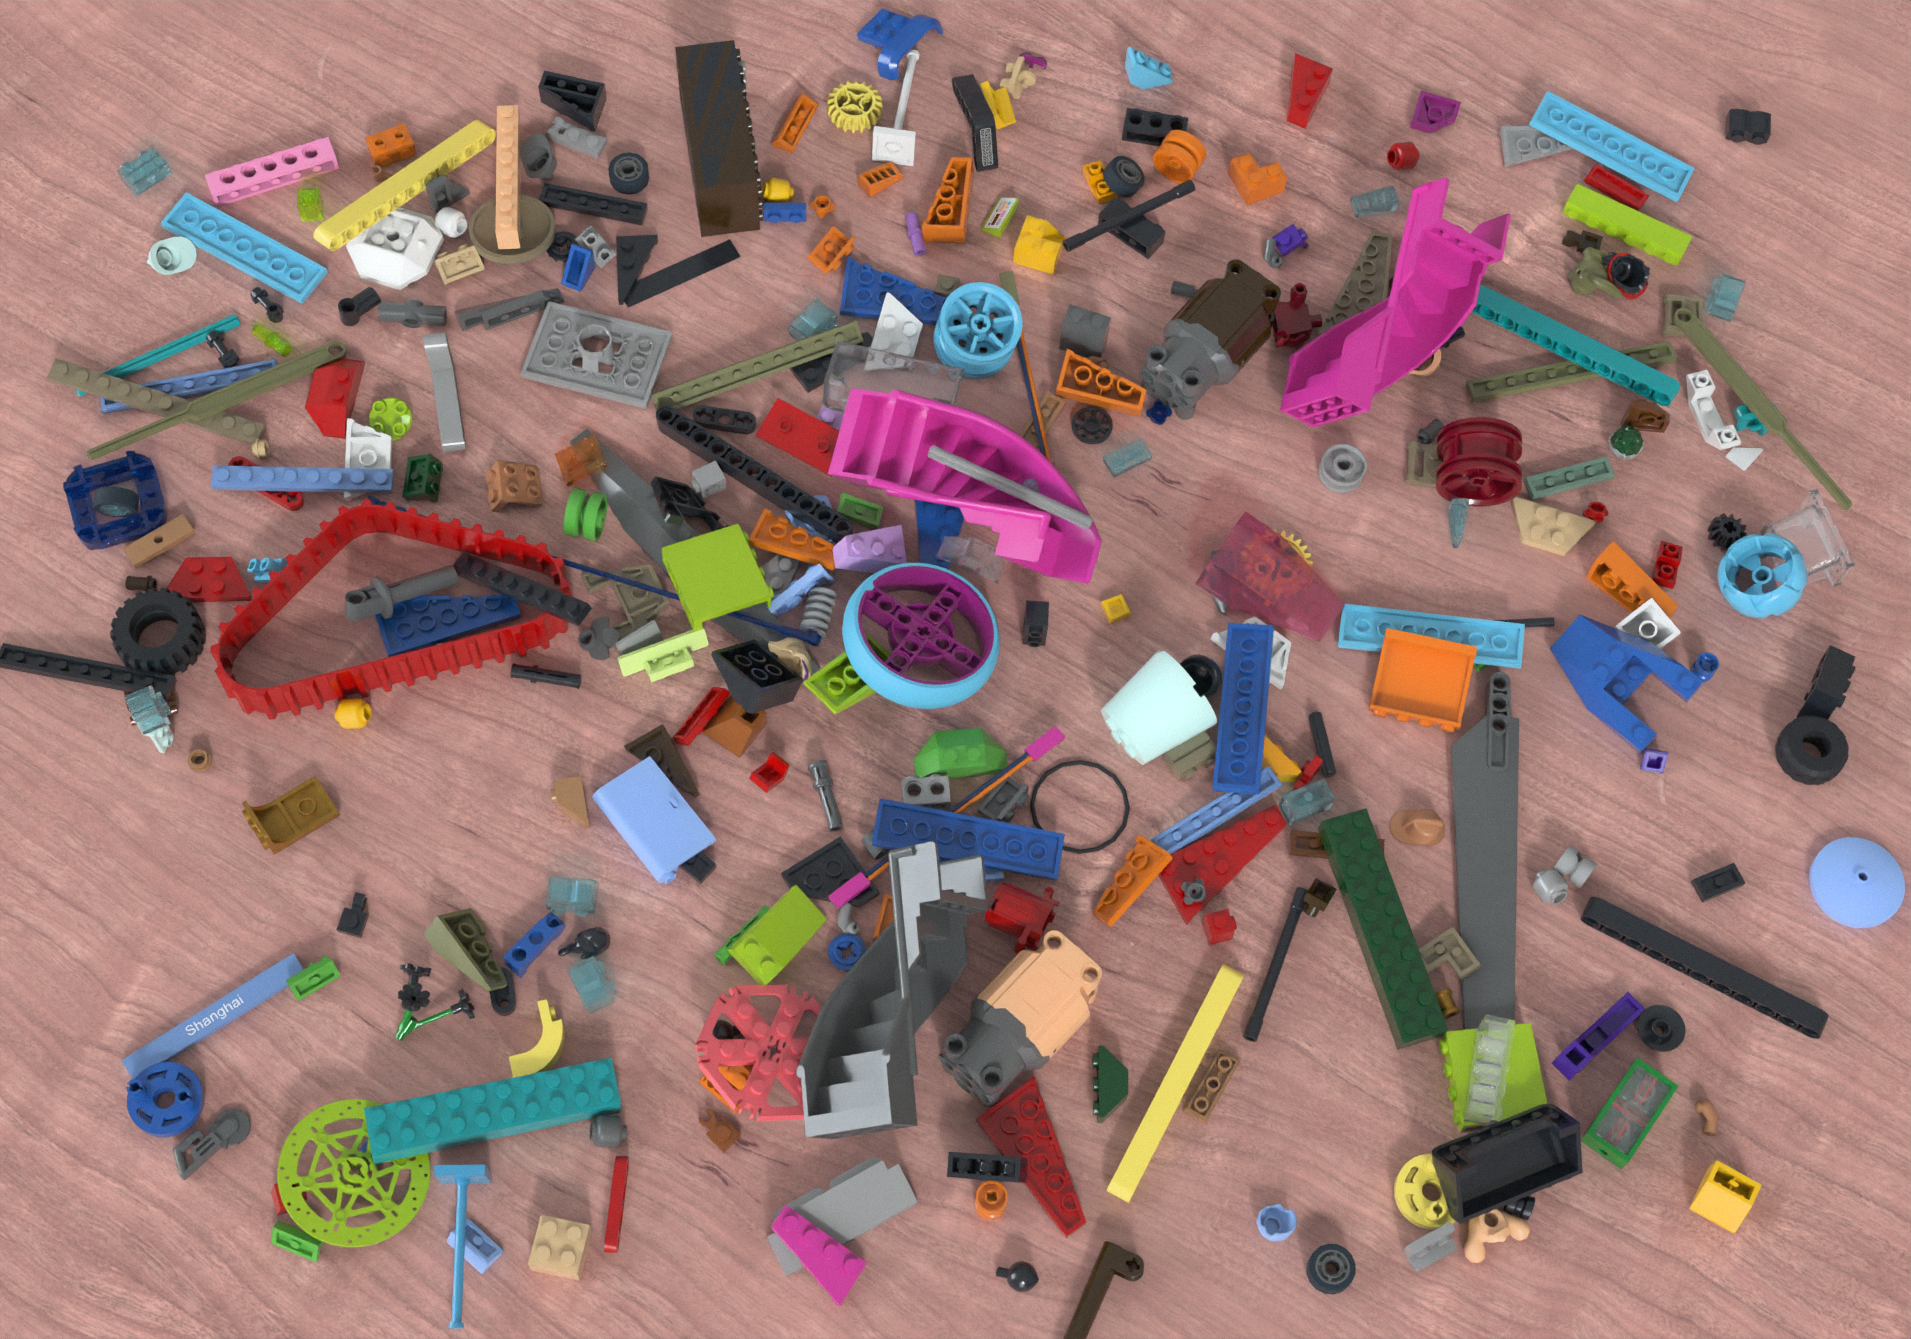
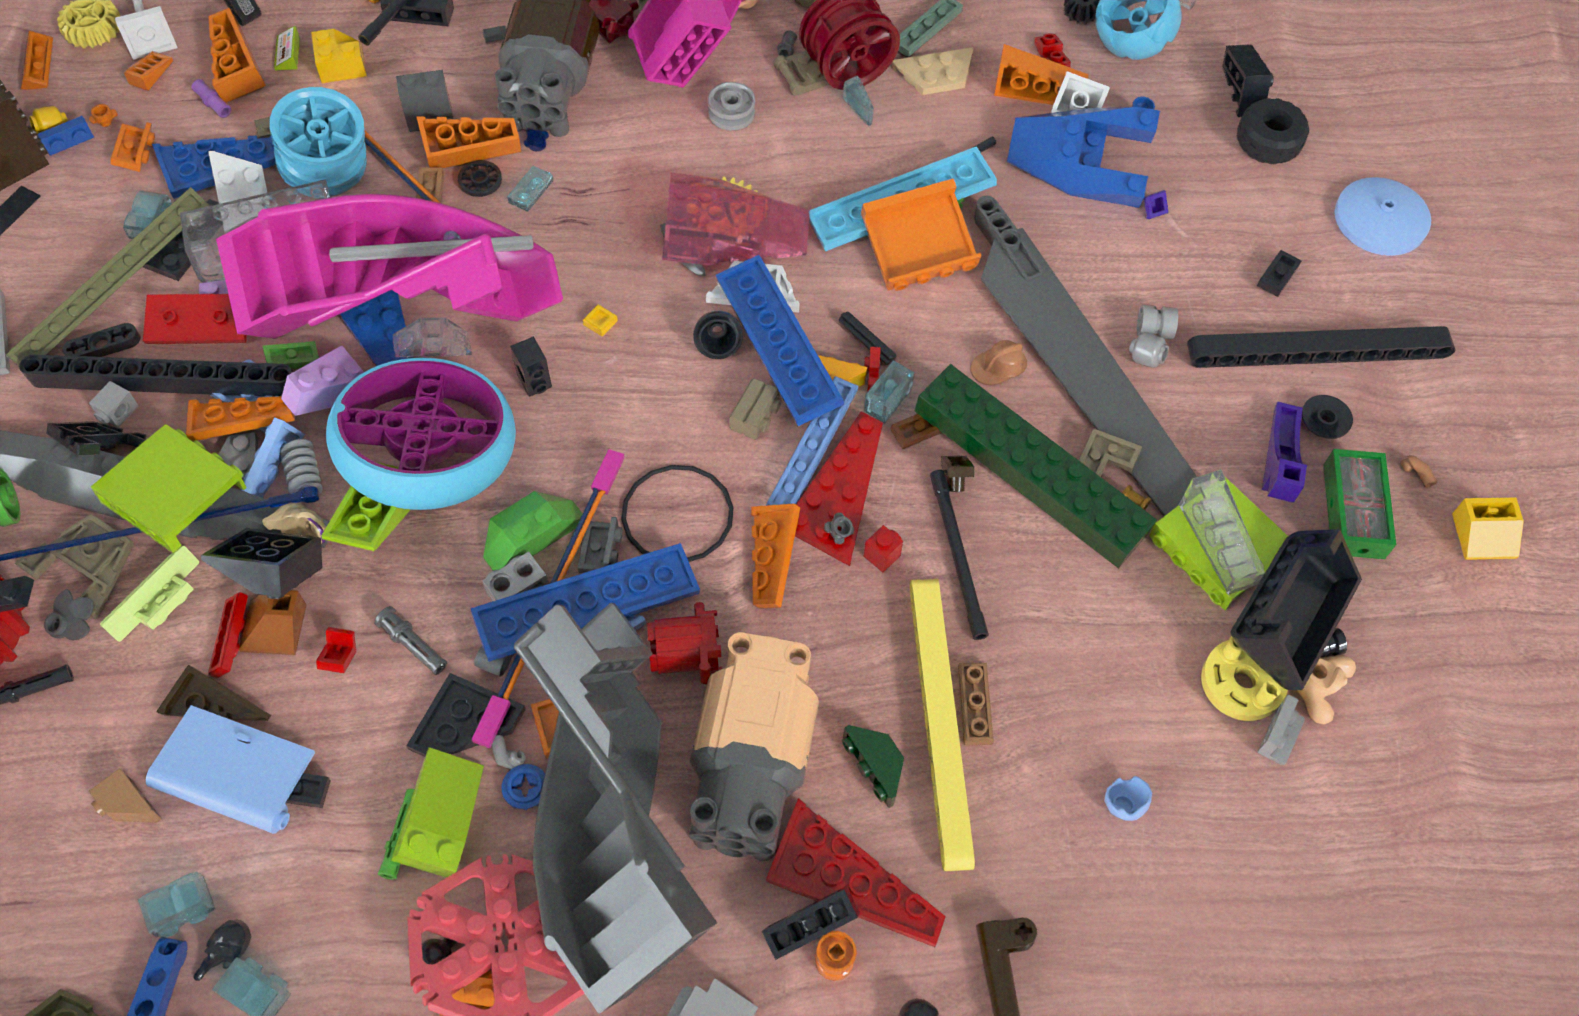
camera: 30 degrees left, 5 degrees down
light grey slope [615,620,663,656] -> none
light aqua cone [1101,650,1217,765] -> none
wheel [1306,1244,1356,1295] -> none
red plate [1583,501,1609,523] -> none

